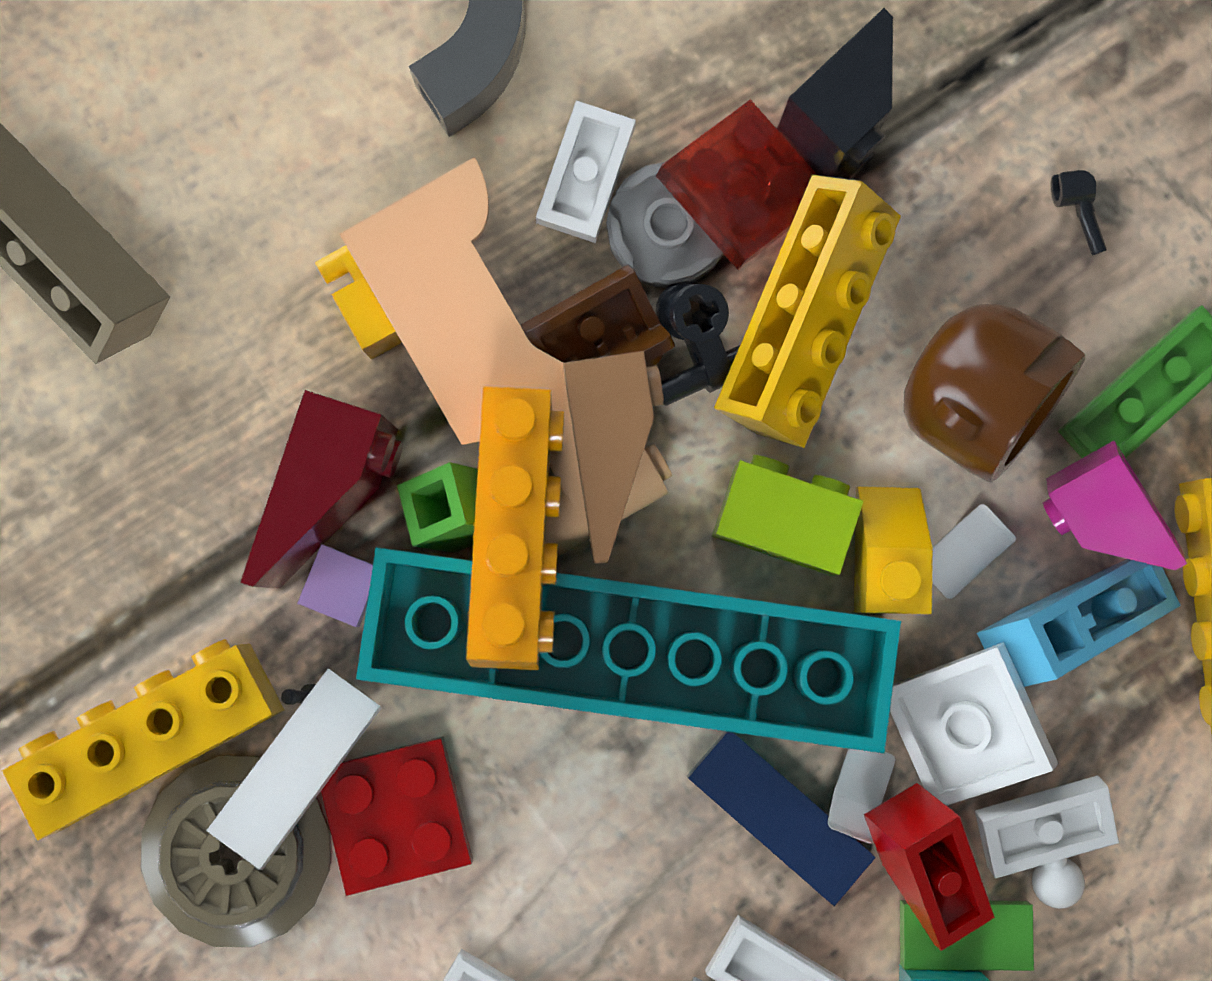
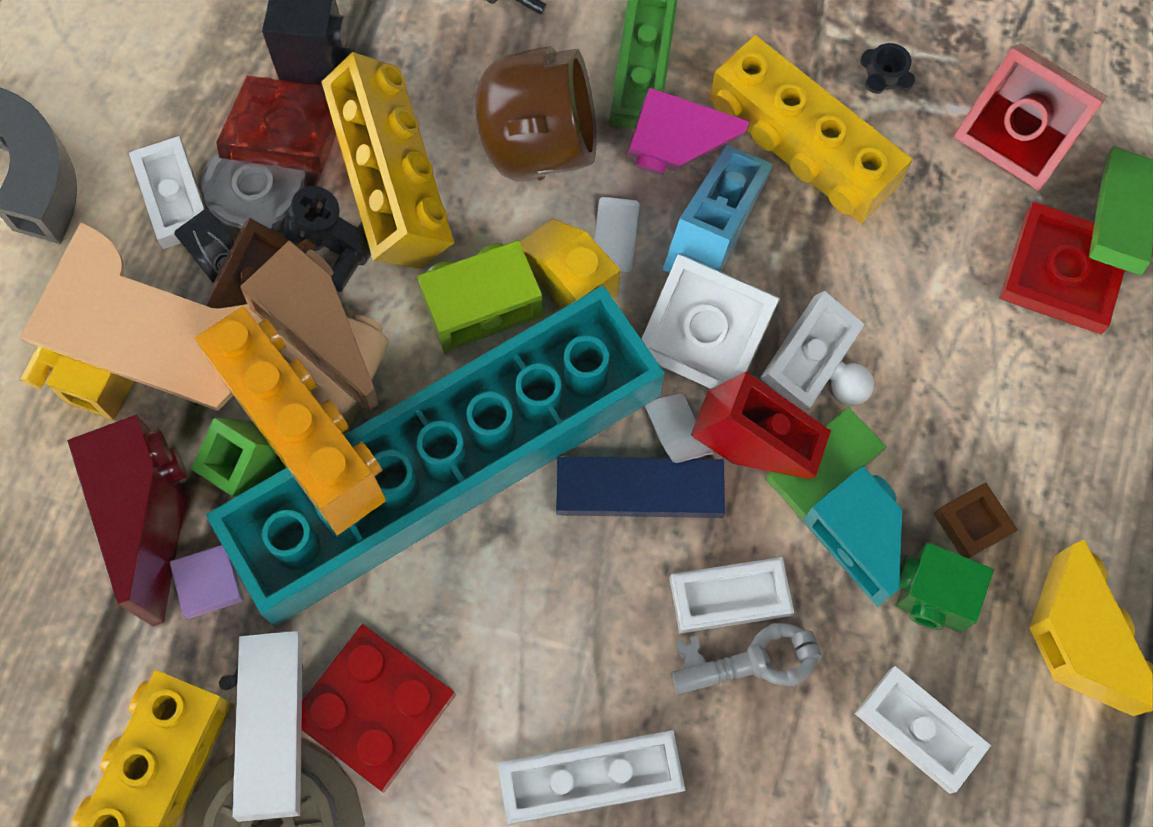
camera: 40 degrees left, 15 degrees down
none -> black sticker [174,209,234,284]

